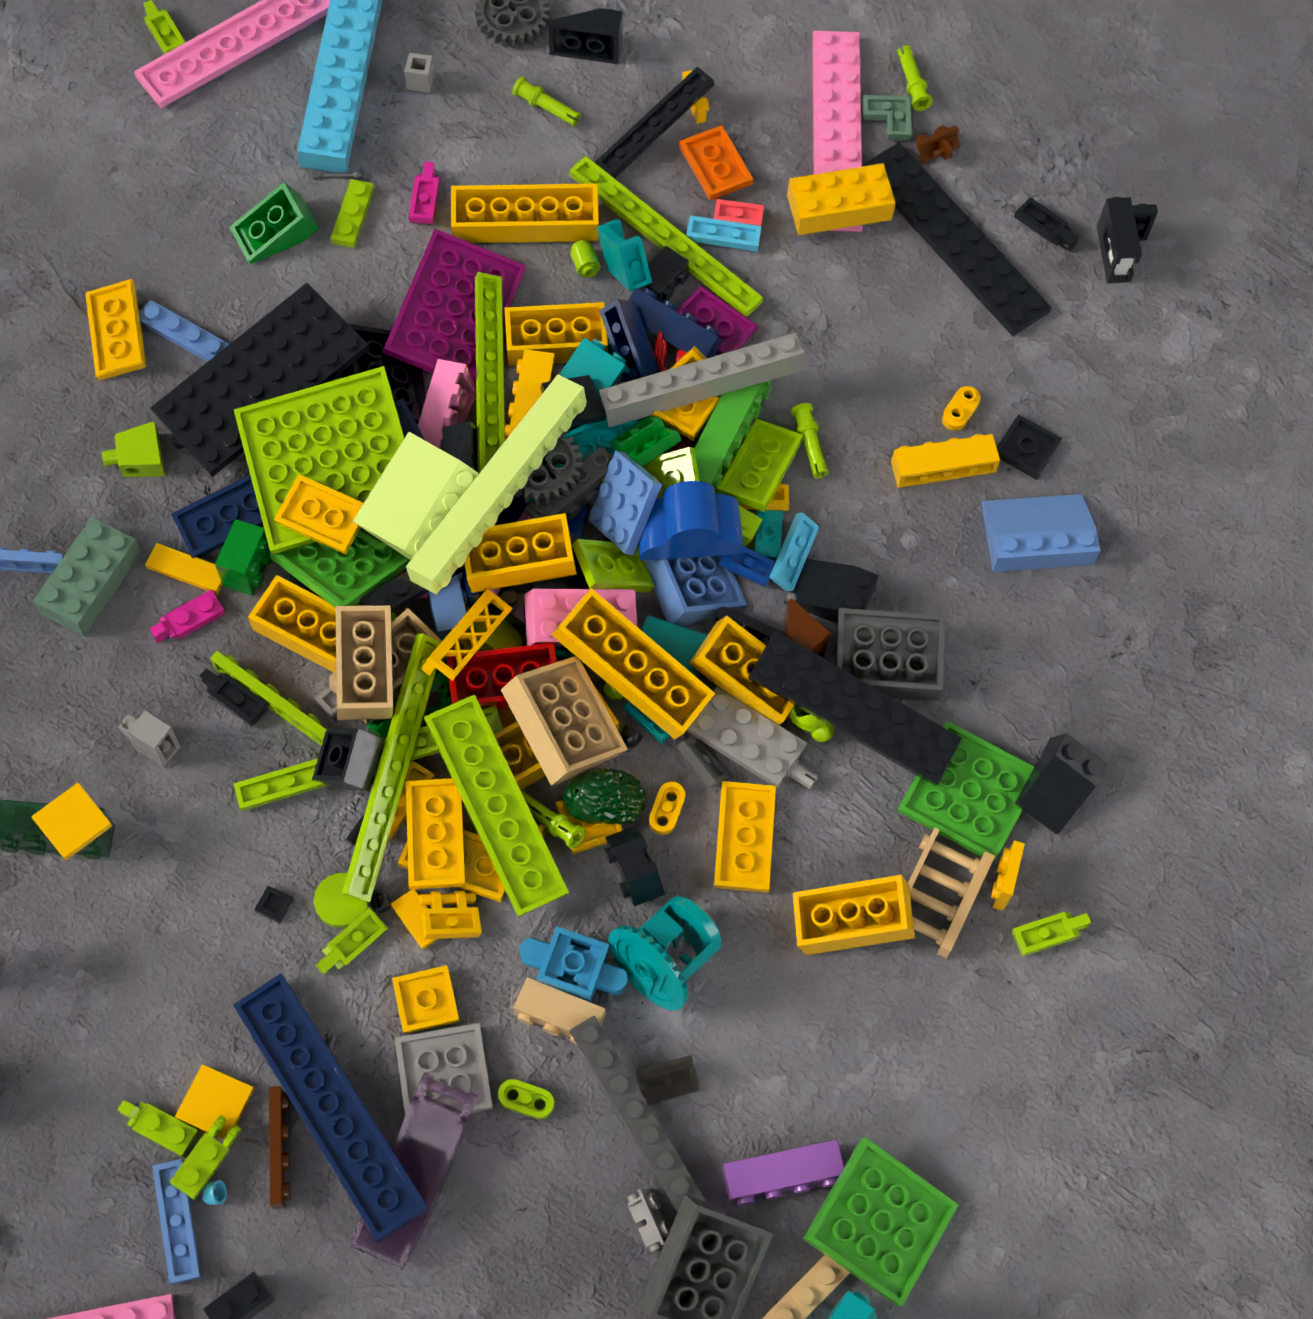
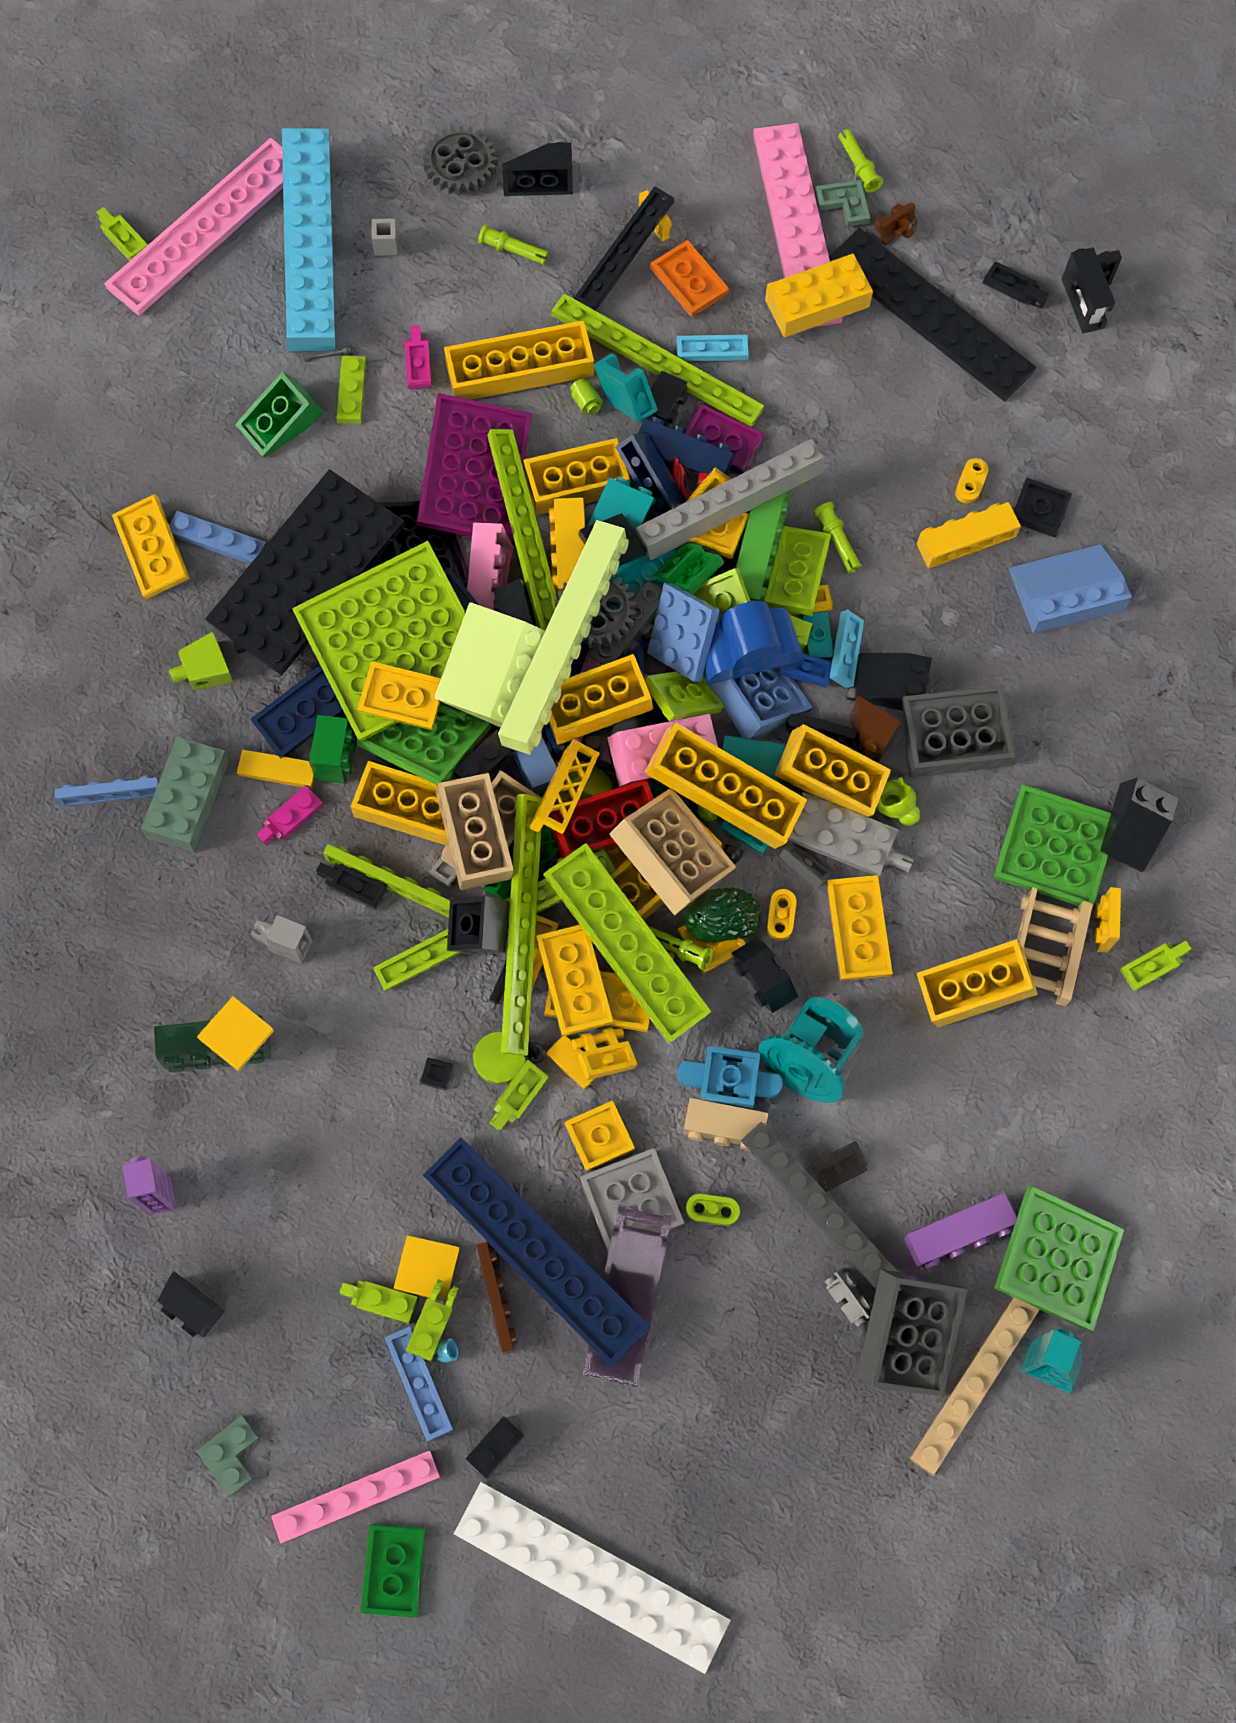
camera: 10 degrees left, 5 degrees up
coral plate [713,199,764,226] -> none
black plate [748,631,962,786] -> none

